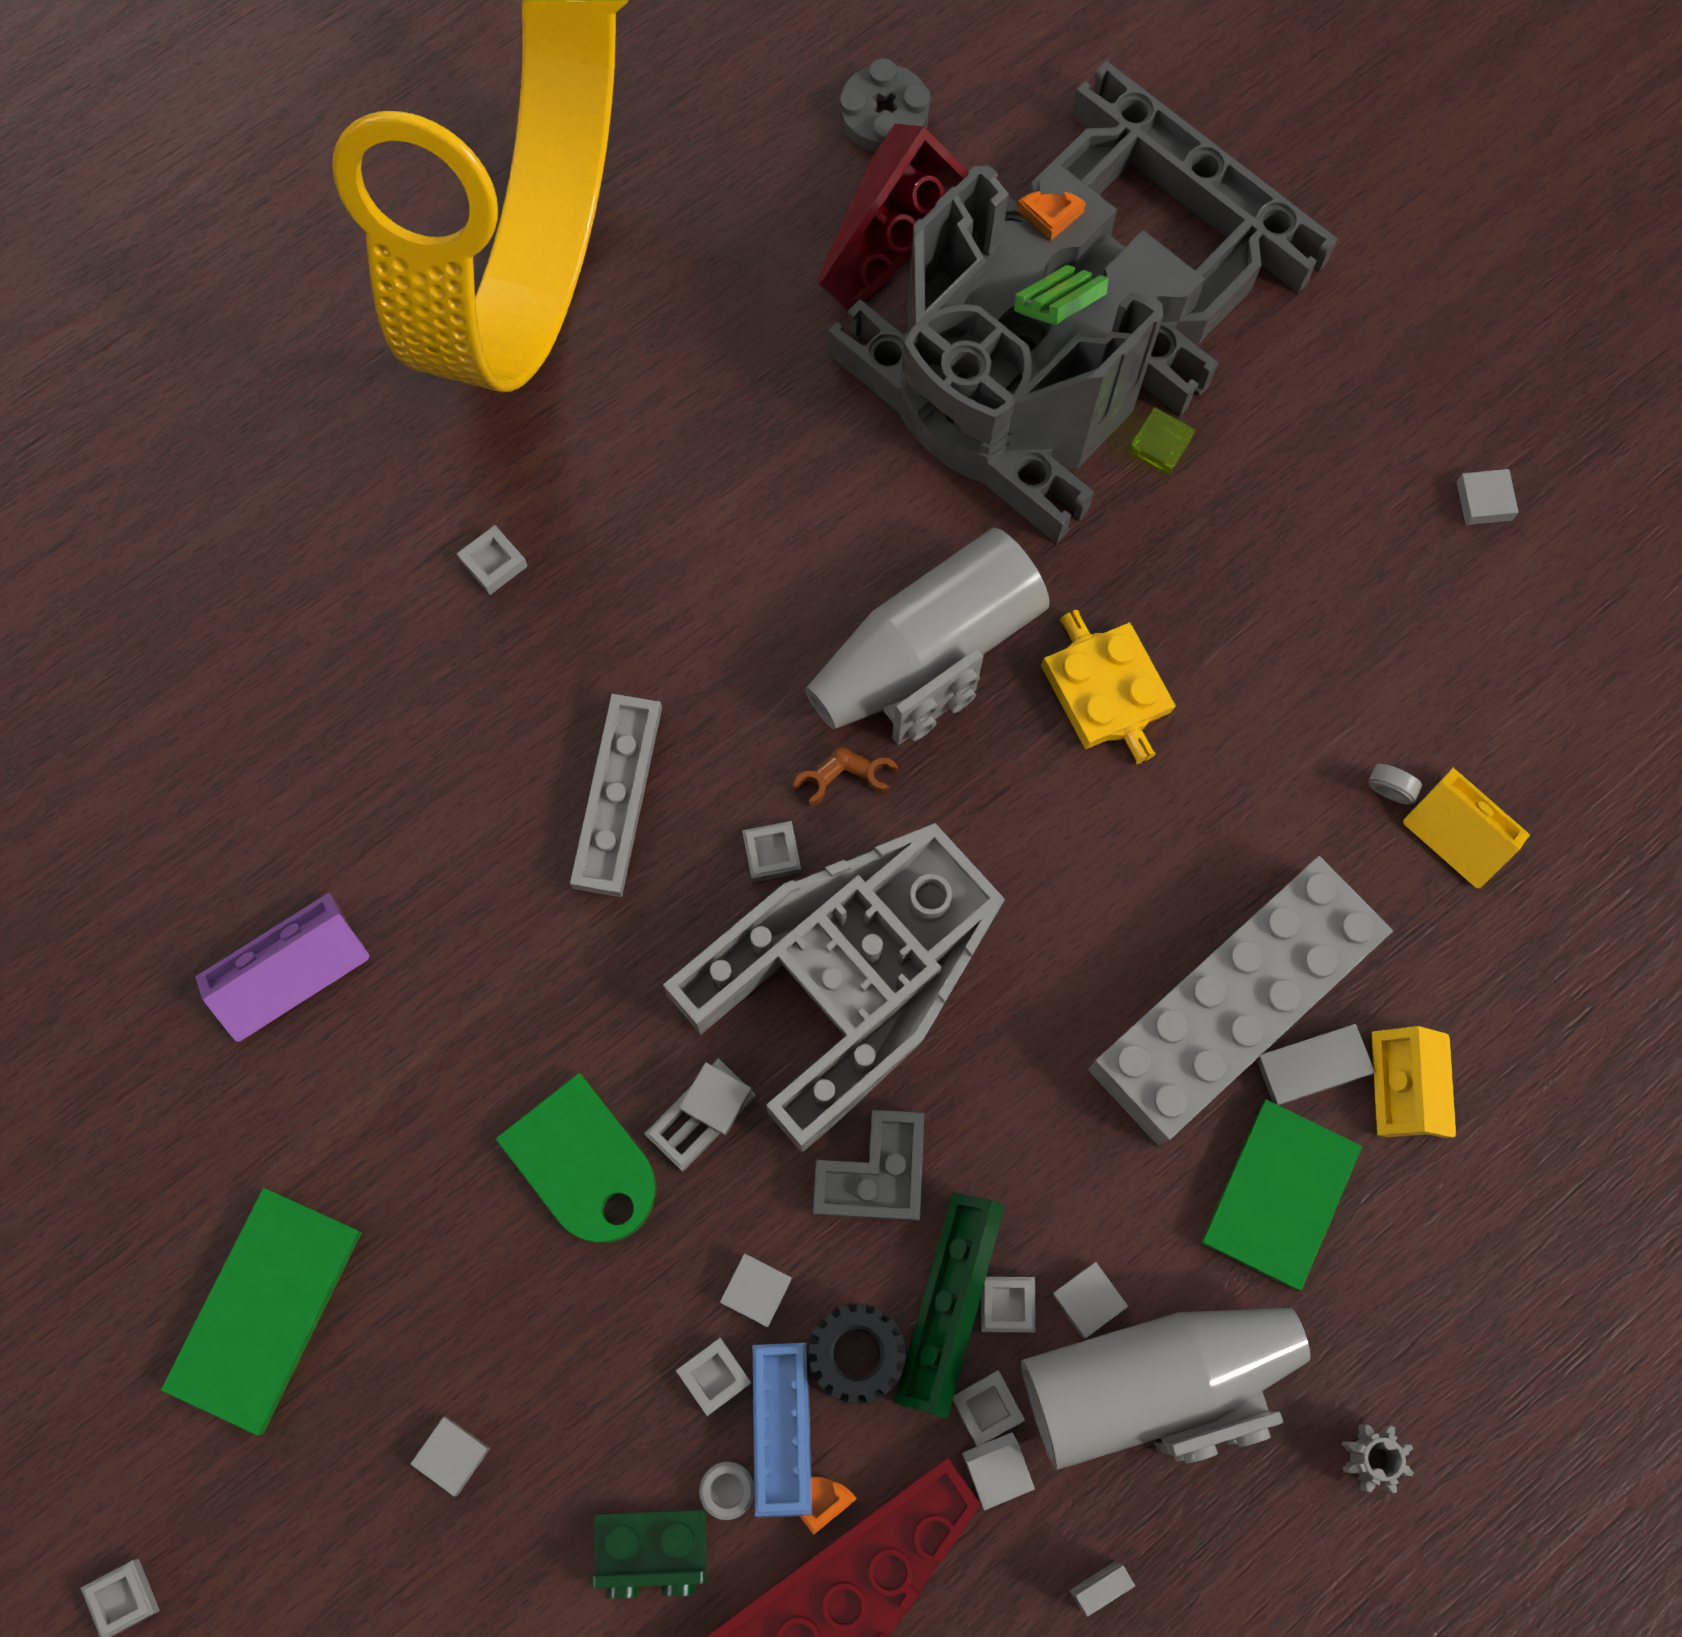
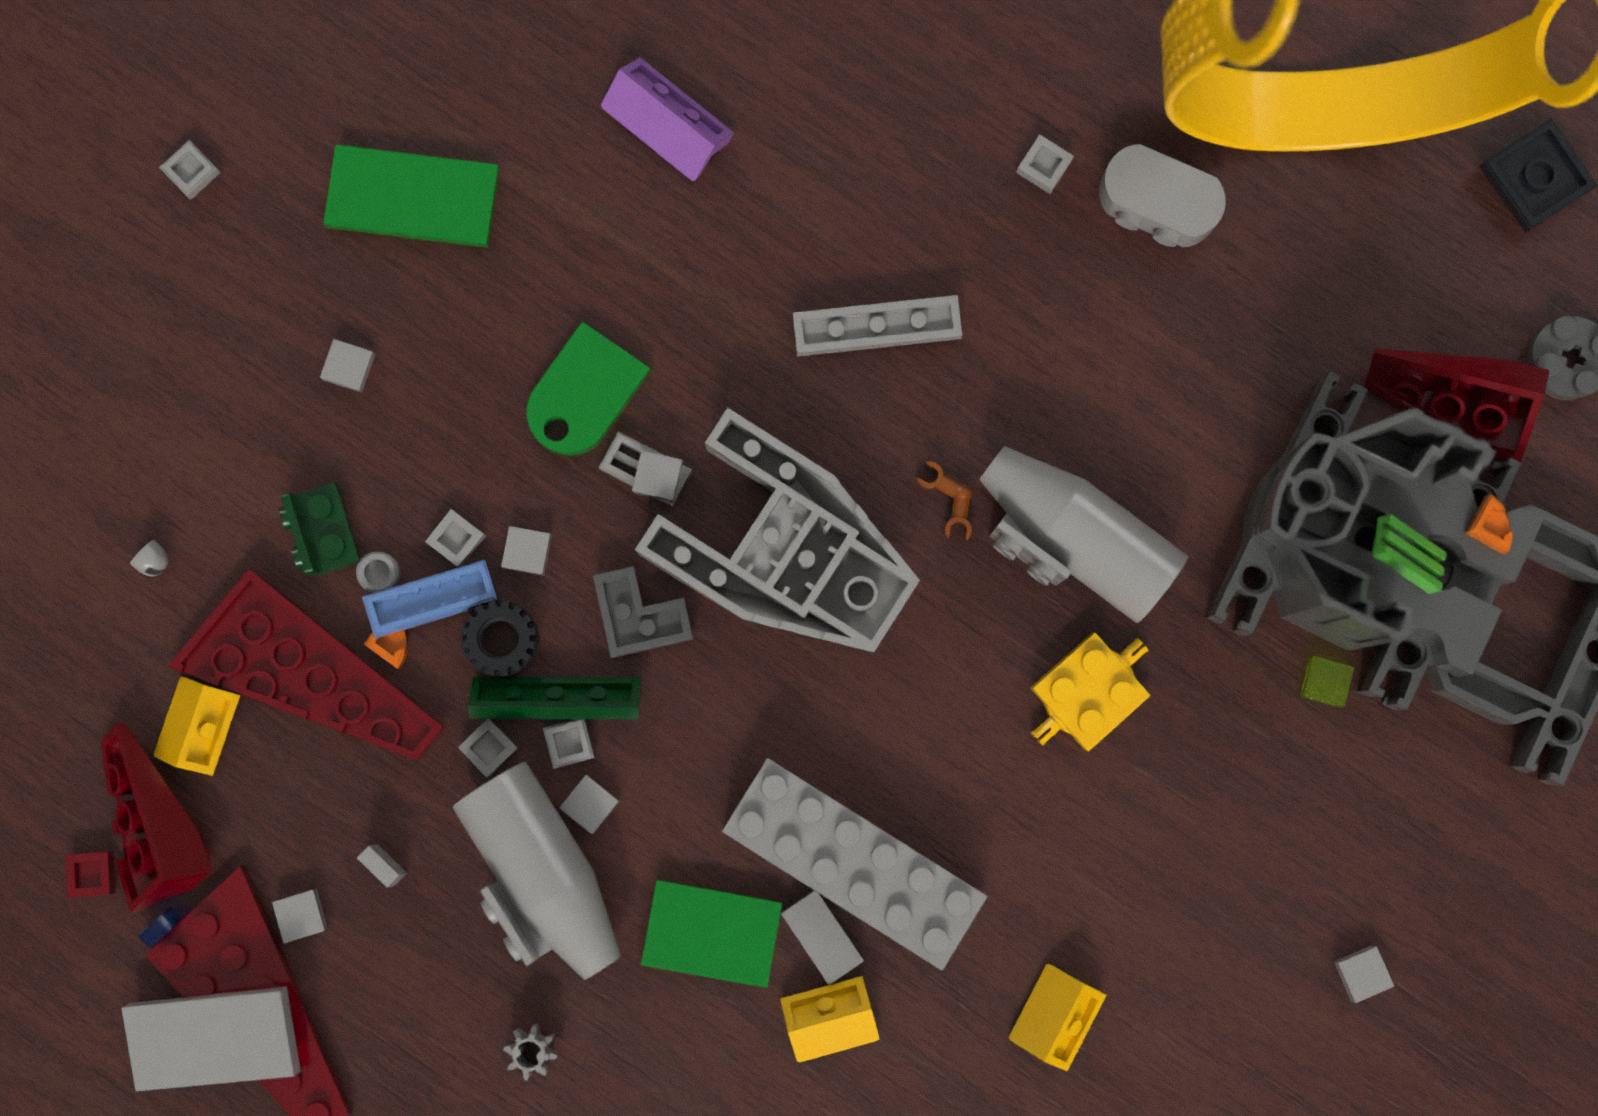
camera: 75 degrees right, 10 degrees up
light grey tile [742,821,801,883] -> none
light grey tile [962,1432,1035,1511] -> none
light grey tile [1368,764,1423,805] -> none
none -> light grey brick [1099,144,1226,247]
none -> black plate [1479,119,1598,233]

